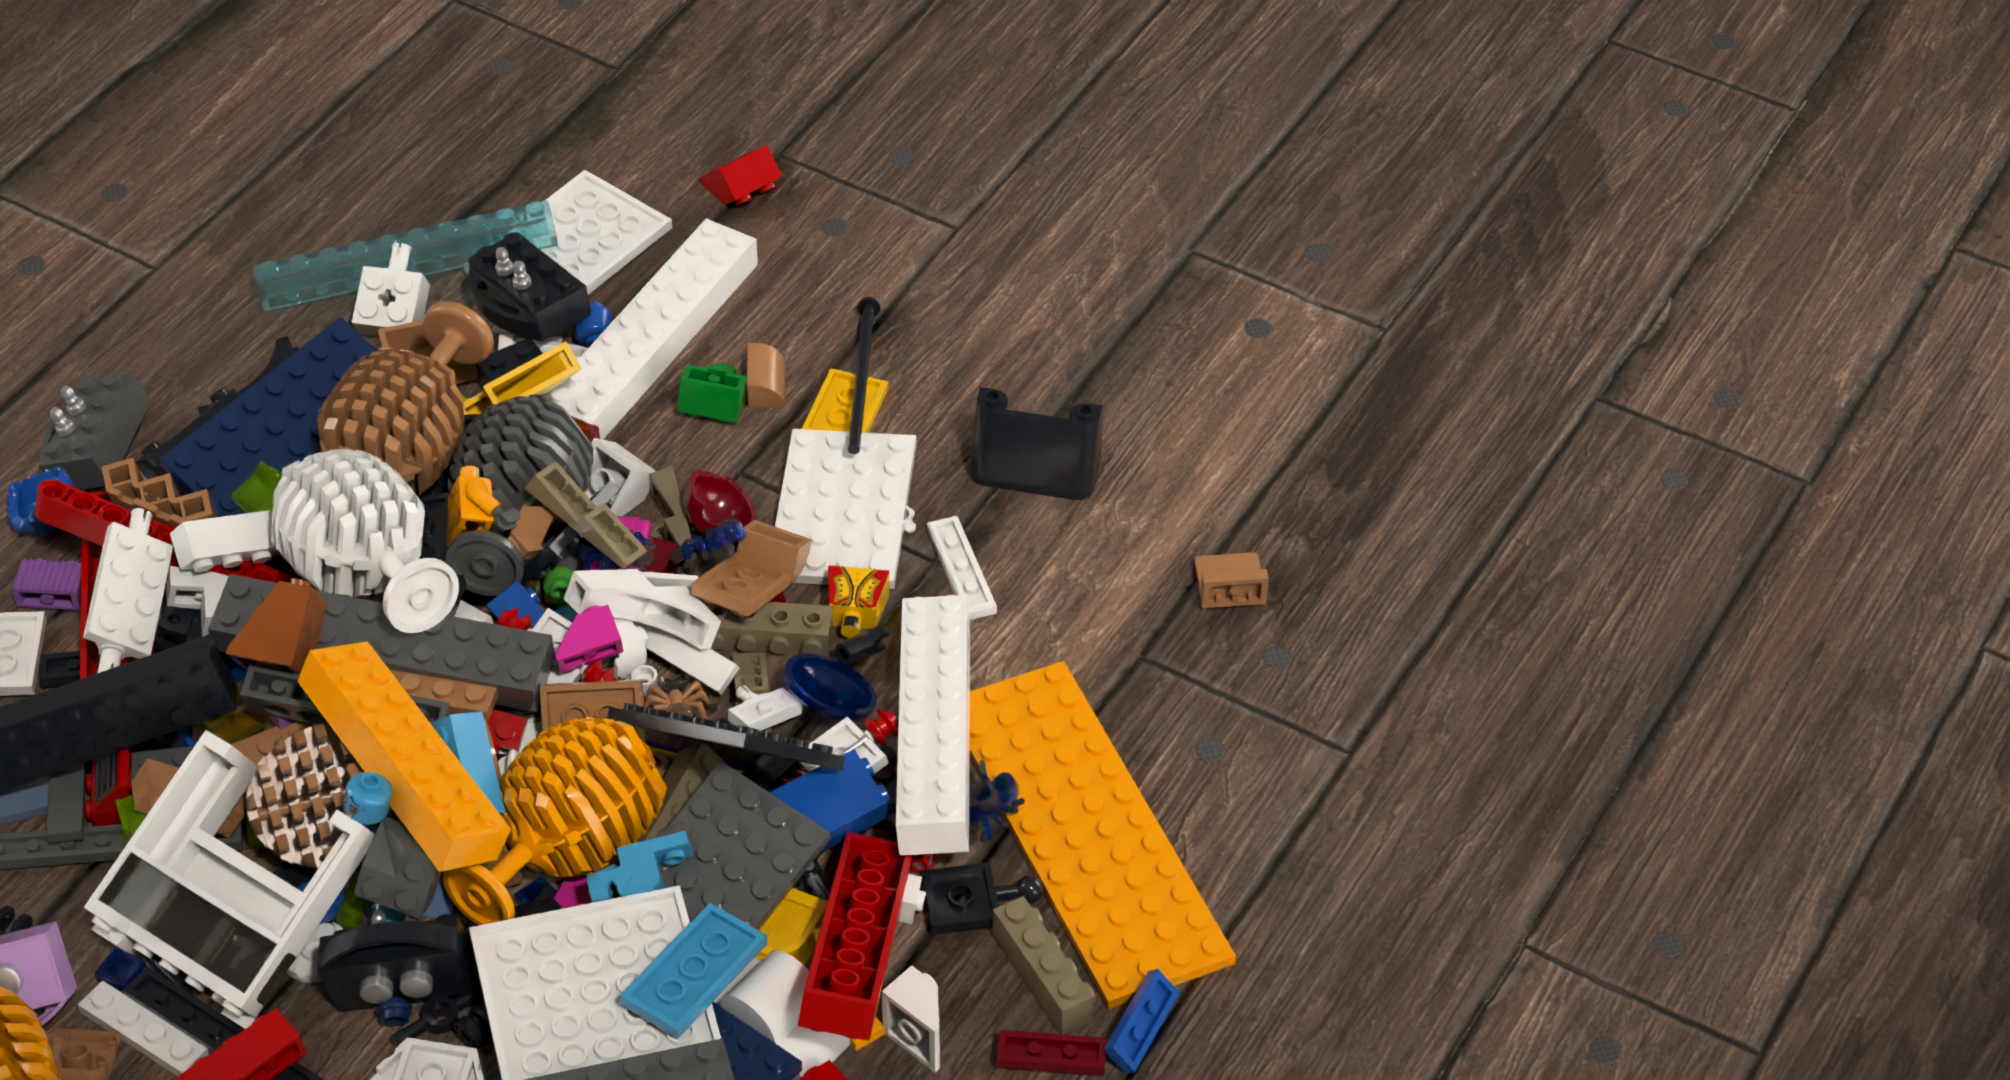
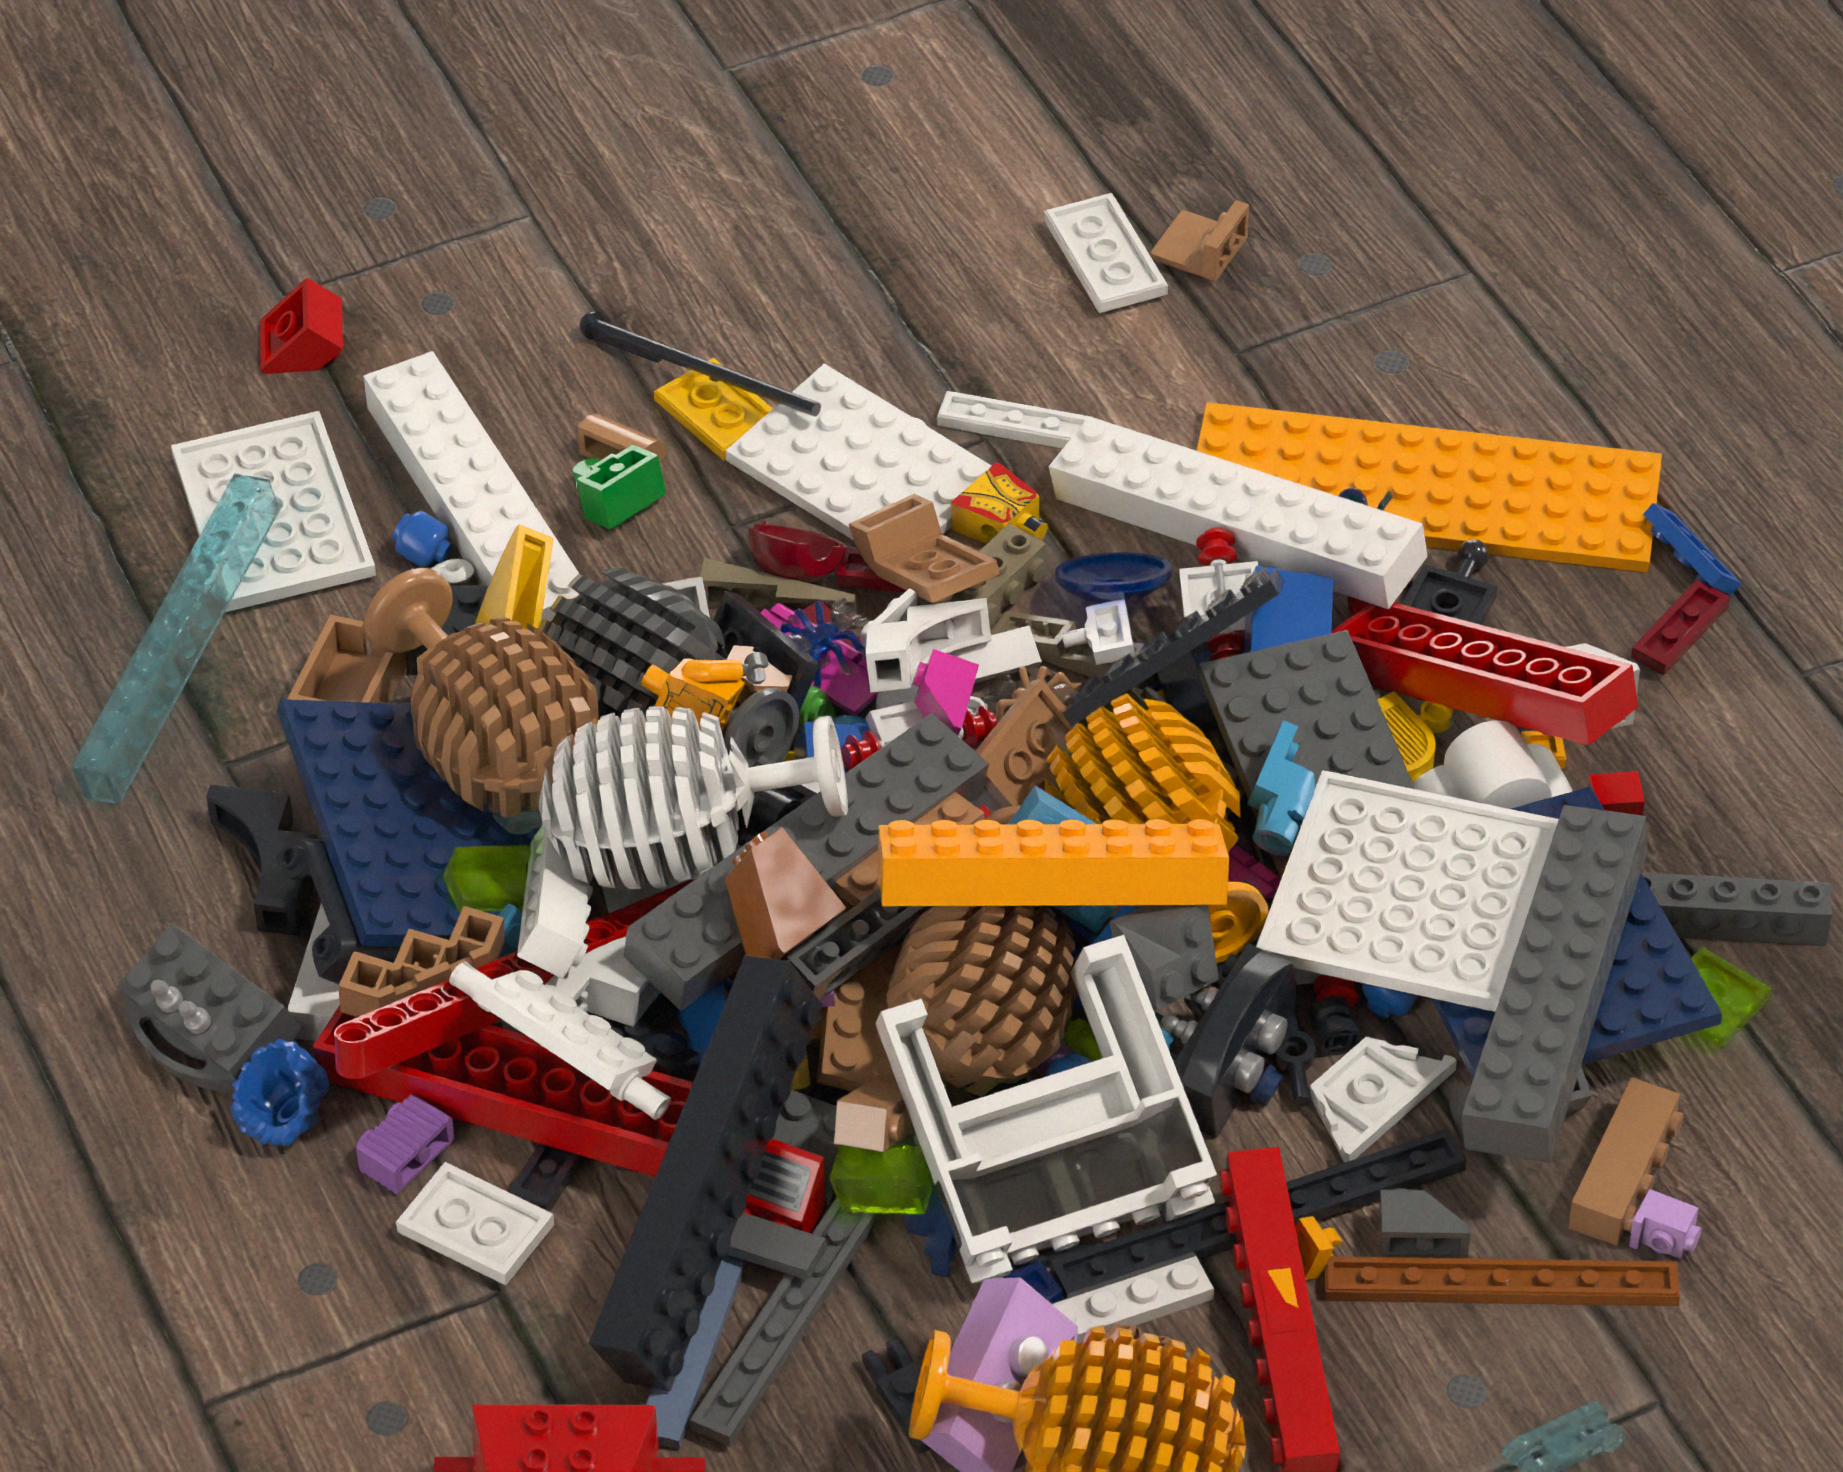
camera: 55 degrees left, 0 degrees up
dark azure head [343,772,392,825] -> none
white brick [352,243,430,337] -> none
black piece [468,232,591,342] -> none
dark tan slope [524,461,647,569] -> none
dark azure plate [620,903,767,1039] -> none
animal [669,518,747,569] -> none
black bar [835,626,889,666] -> none
black windscreen [970,387,1104,500] -> none
dark tan brick [993,896,1096,1035] -> none
none -> white plate [1044,193,1168,313]

